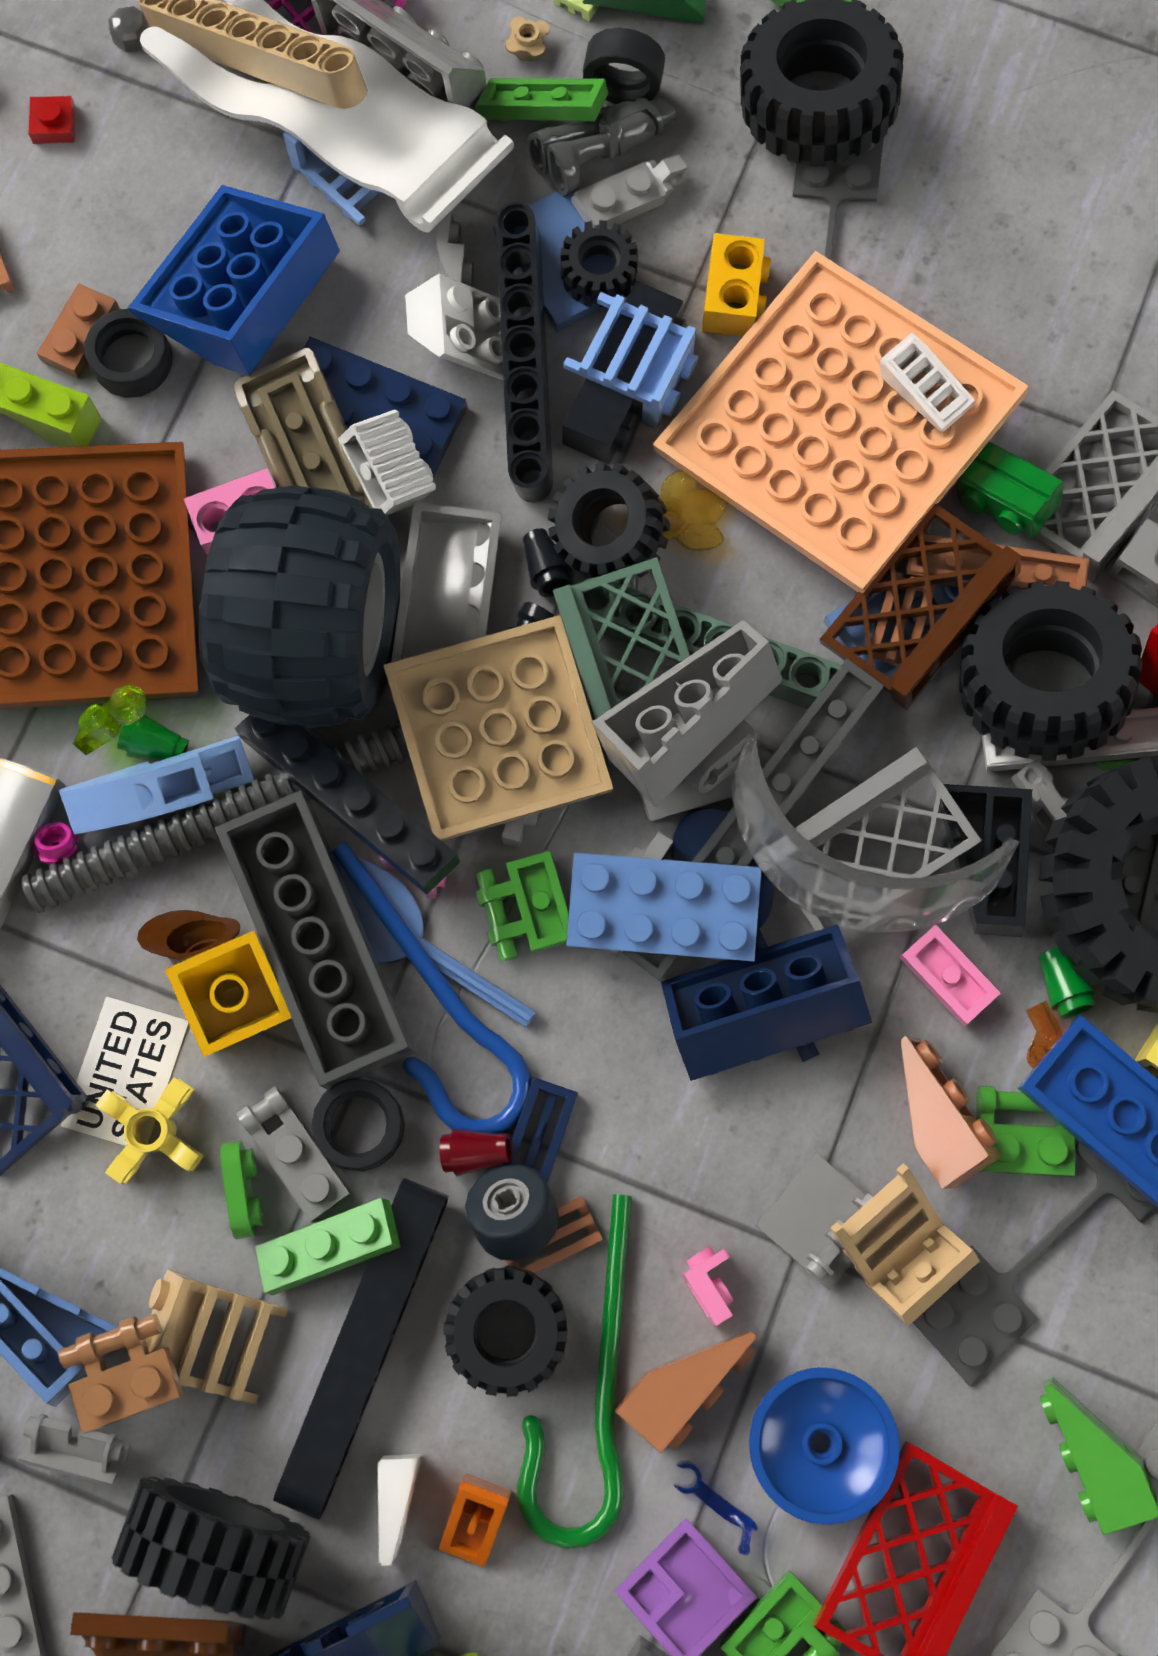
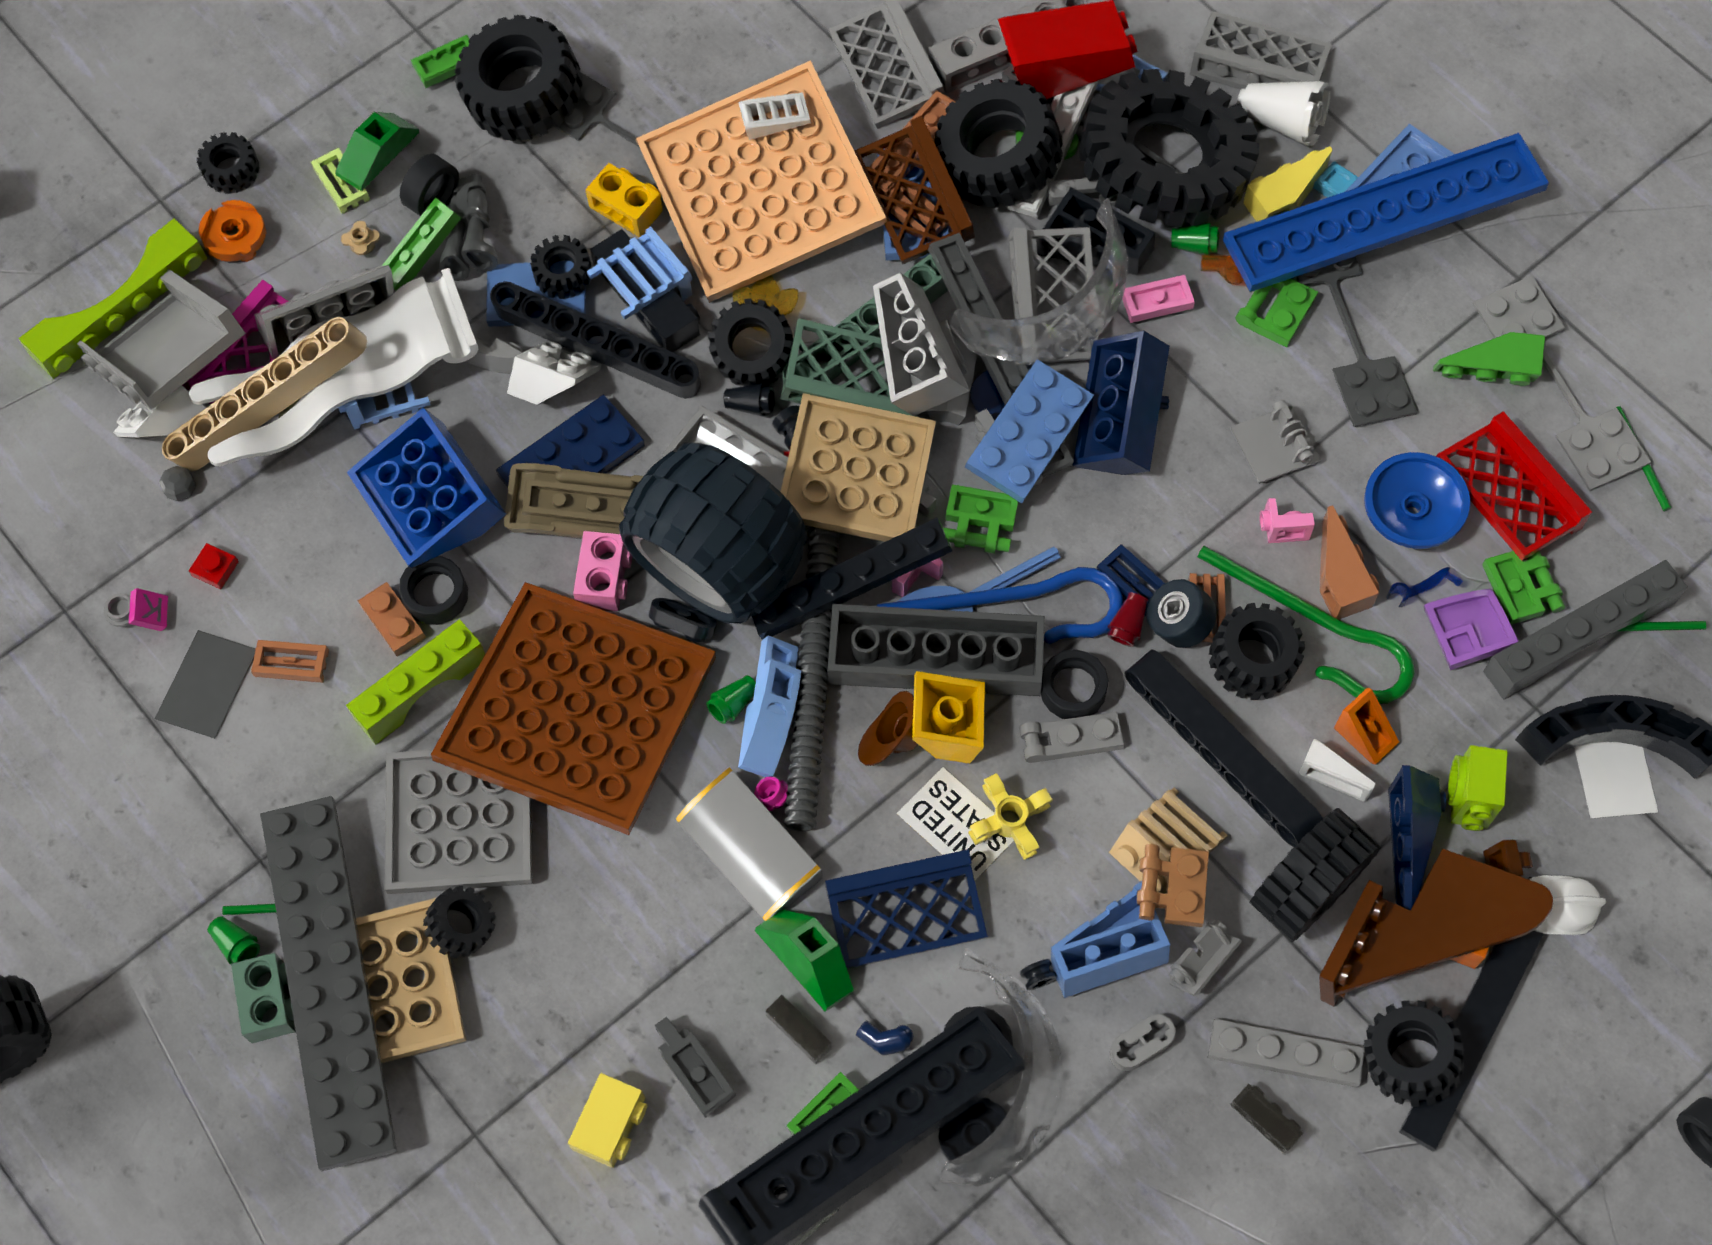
camera: 60 degrees left, 10 degrees down
clear neon green plate [73,685,148,755] -> none
bright green plate [220,1140,264,1240] -> none
plate [255,1198,400,1295] -> none
white brick [338,410,436,516] -> none
light grey hinge [571,155,688,229] -> none
tan plate [830,1163,980,1326] -> none
slope [900,1036,1001,1189] -> none
green brick [957,441,1064,539] -> none

